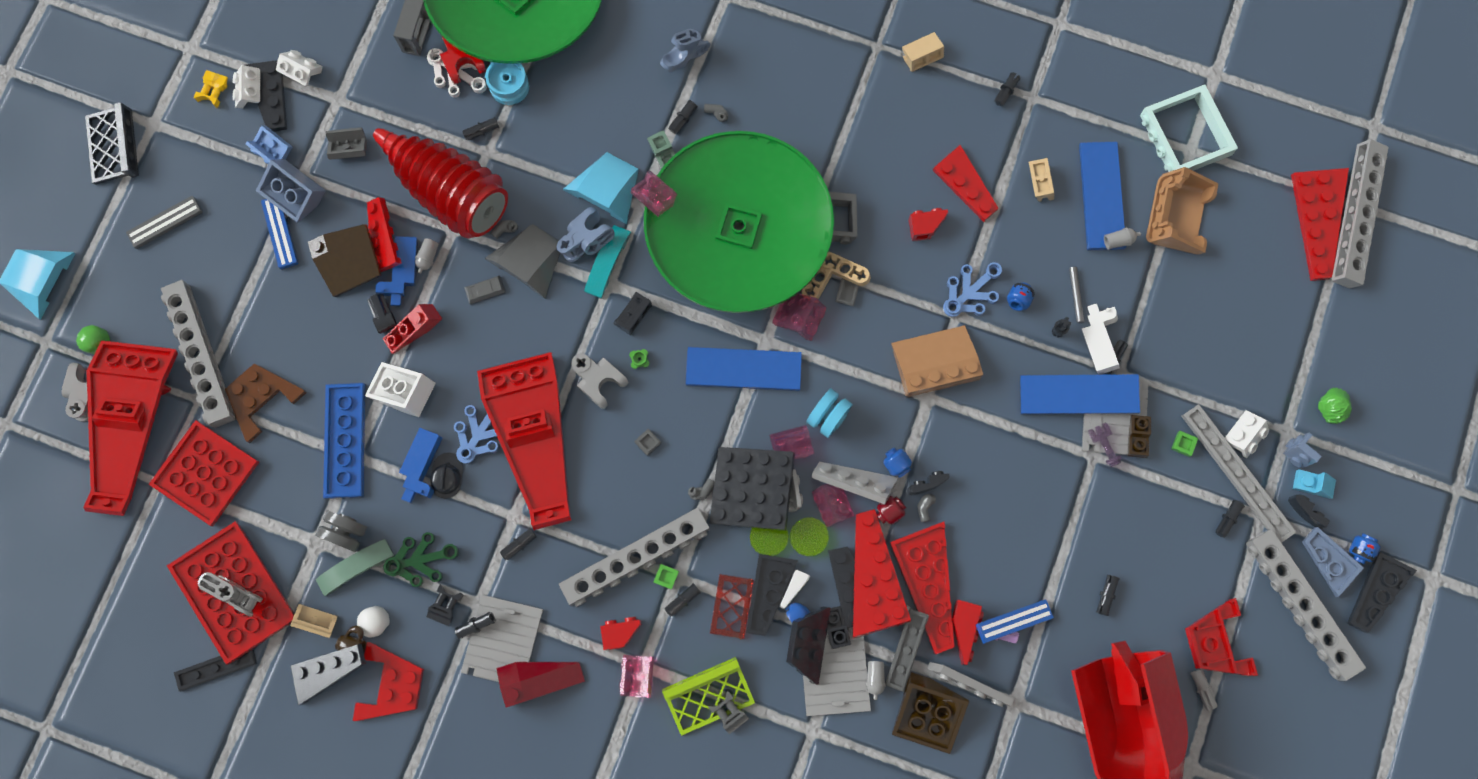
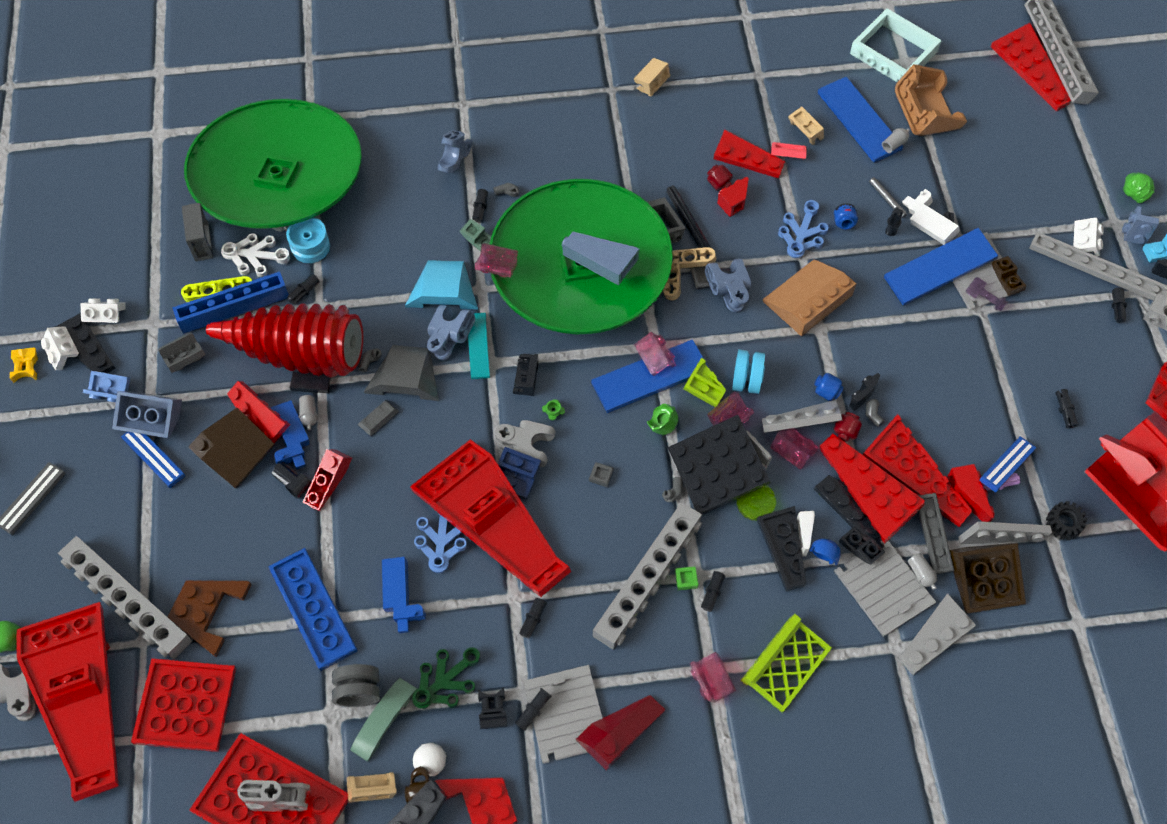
camera: 30 degrees left, 15 degrees down
white slope [365,362,436,417] -> none
black piece [430,453,463,499] -> none
red piece [440,37,487,85] -> none
red slope [600,617,642,651] -> none
dark grey piece [708,691,749,734] -> none
clear red window [710,574,754,639] -> none
clear pink bracket [772,293,827,341] -> none
black wing [786,606,831,685] -> none
clear neon green tile [790,517,829,557] -> none
black axle [994,72,1021,106] -> none
bright green plate [1171,431,1198,457] -> none
none -> blue brick [172,271,289,334]
none -> neon yellow beam [181,276,252,302]
none -> black tile [290,371,331,393]
none -> dark blue slope [498,447,541,500]
none -> sand blue slope [562,232,639,285]
none -> clear pink bracket [634,332,676,376]
none -> bright green hair [647,404,678,435]
none -> black axle [667,185,711,256]
none -> lime wing [683,358,726,408]
none -> sand blue piece [705,259,751,312]
none -> dark red head [707,164,733,191]
none -> coral tile [771,142,807,159]
none -> light grey wing [899,593,976,675]
none -> black tyre [1046,501,1087,540]

